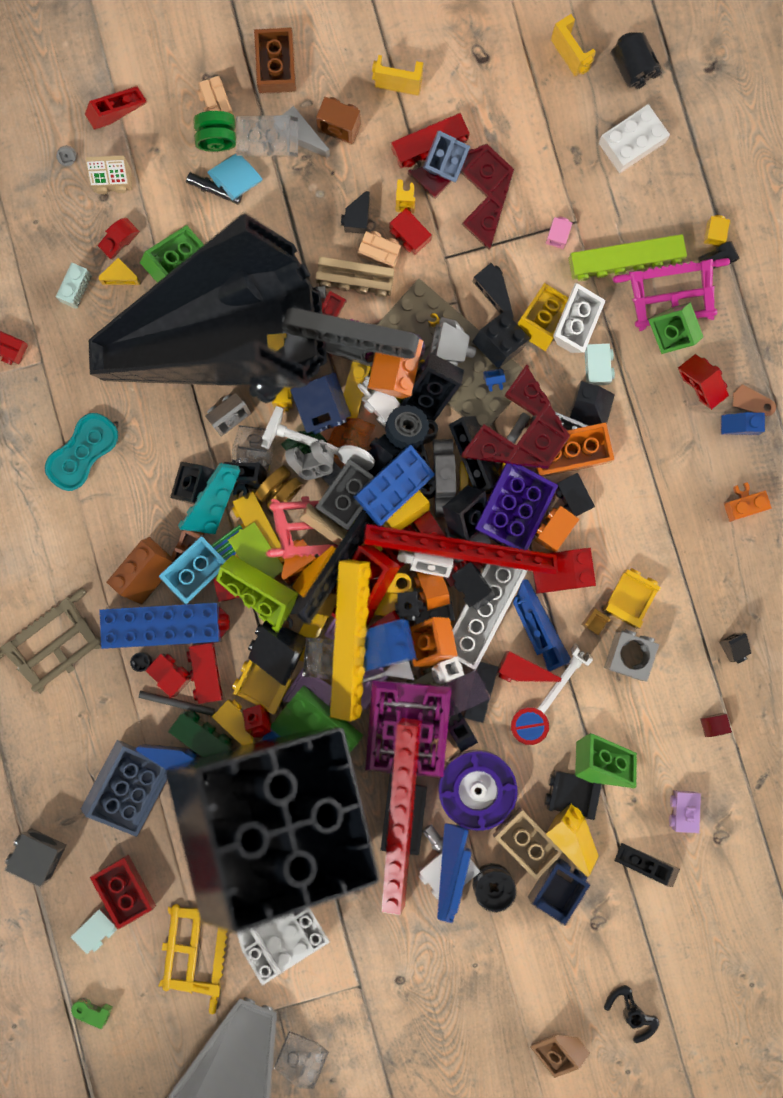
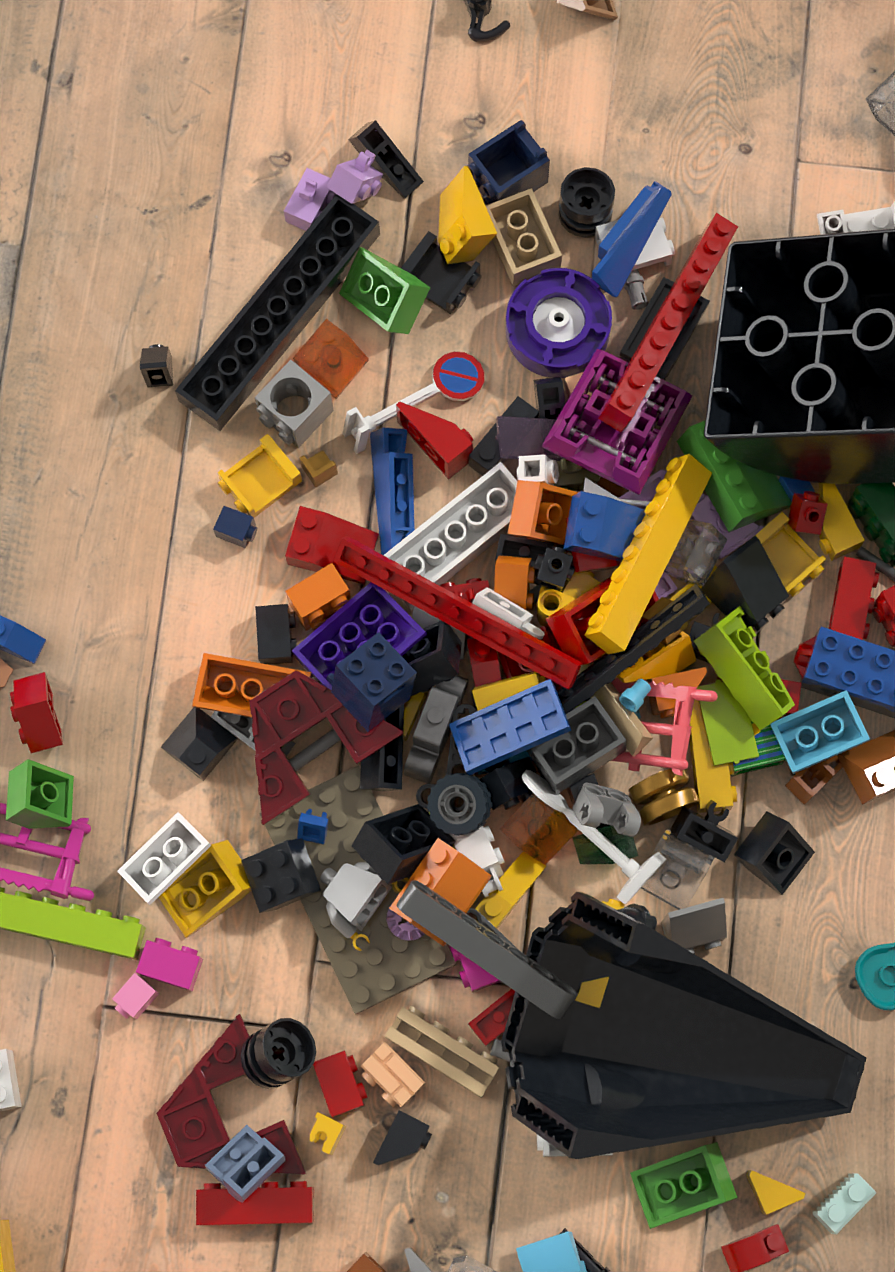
camera: 150 degrees left, 10 degrees down
teal wing [178,463,240,534] -> none
dark blue container [290,373,351,434] -> none
black brick [452,562,496,610] -> none
black slope [473,263,514,319] -> none
light aqua brick [584,343,615,385] -> none
dark red brick [700,713,732,737] -> none
orange brick [724,482,772,522] -> none
none -> dark pink brick [136,937,203,991]
none -> black brick [175,194,380,431]
none -> dark blue brick [213,506,258,548]
none -> black wheel [240,1018,316,1089]
none -> clear orange slope [293,319,369,399]
none -> lavender brick [327,150,383,204]
none -> dark blue container [327,632,417,732]
none -> medium azure brick [619,679,651,719]

